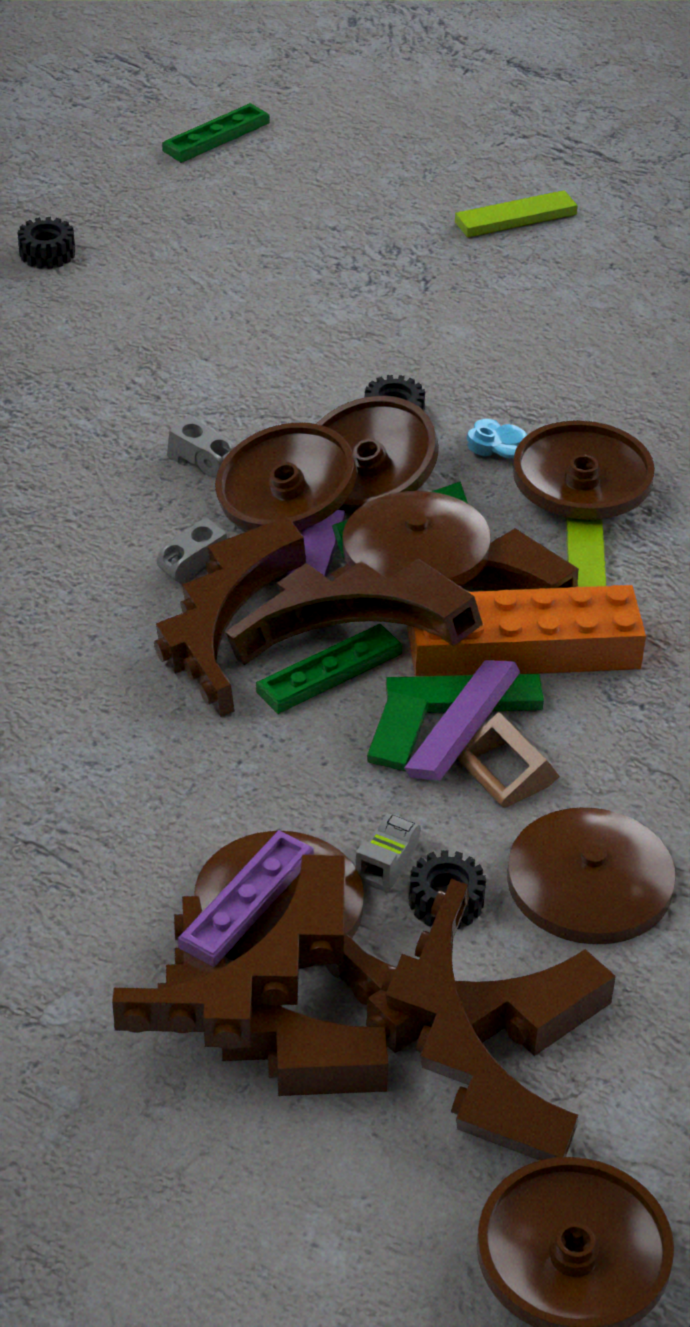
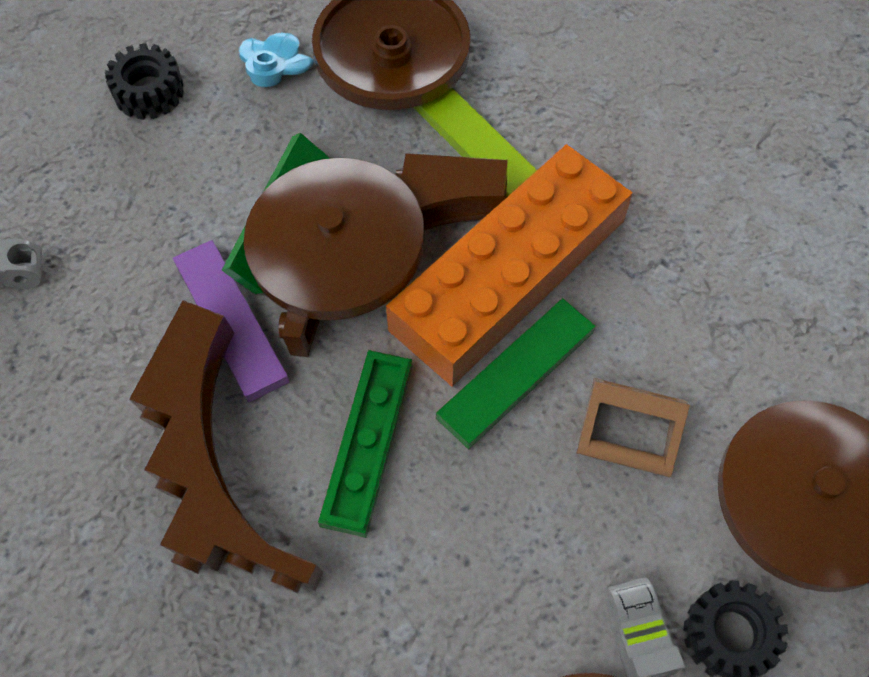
camera: 40 degrees left, 20 degrees up
light grey leg [157,517,227,584] -> none
reddish brown dish [215,422,357,531] -> none
reddish brown arch [225,558,483,665] -> none
reddish brown dish [316,396,439,513] -> none
green tile [367,691,428,772] -> none
medium lavender tile [404,660,520,781] -> none

